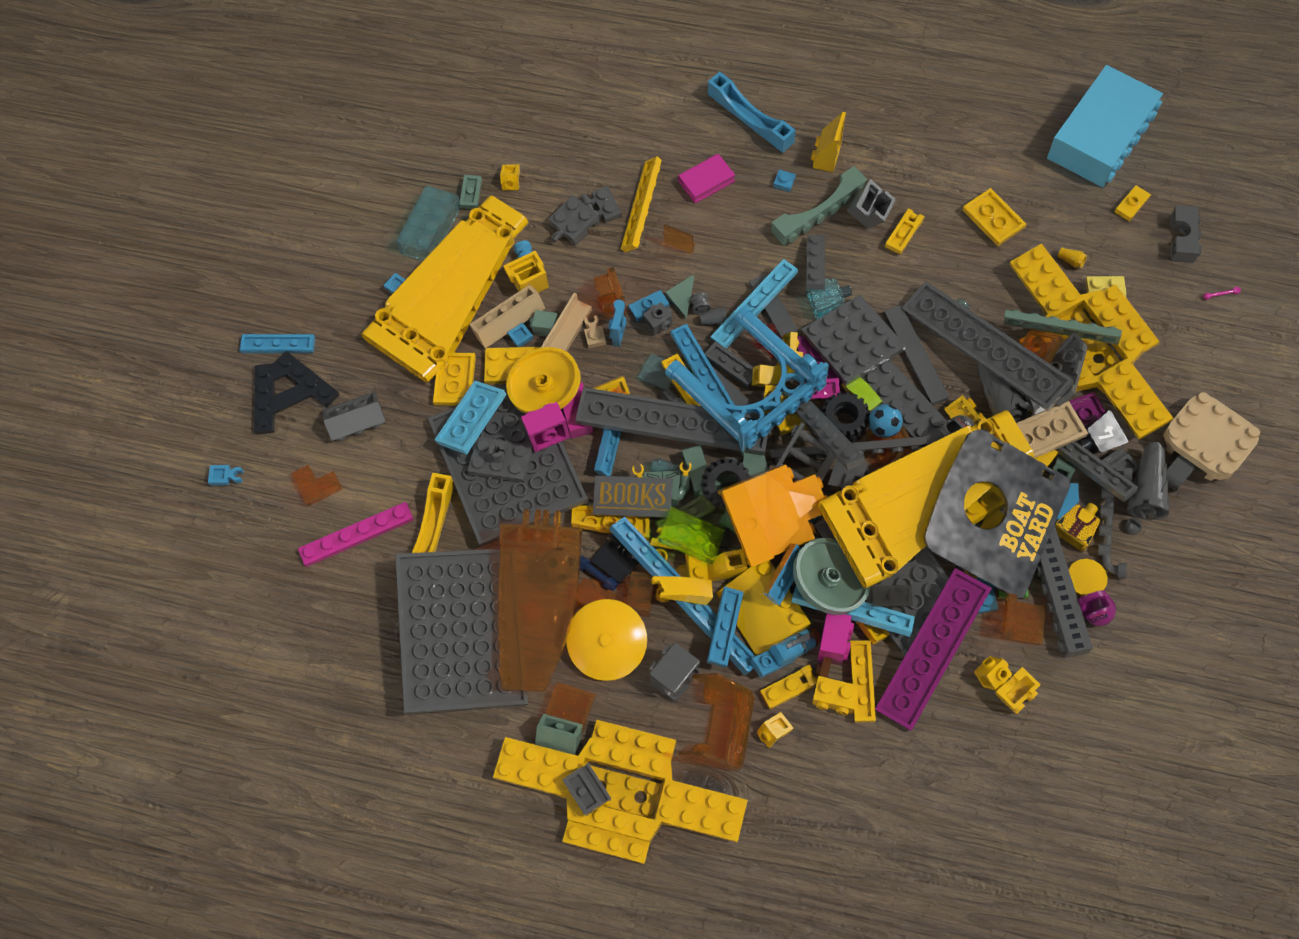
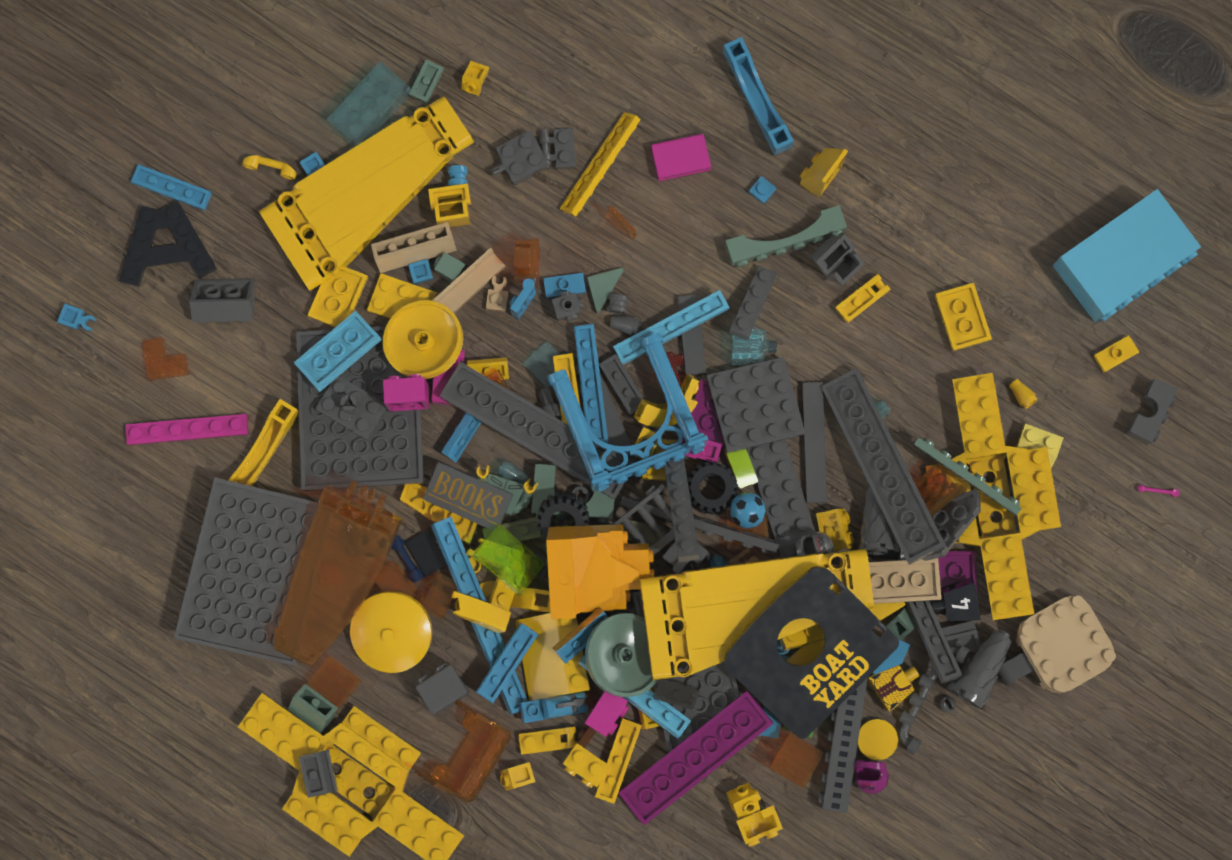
camera: 15 degrees right, 15 degrees up
none -> yellow bar [242,155,297,180]

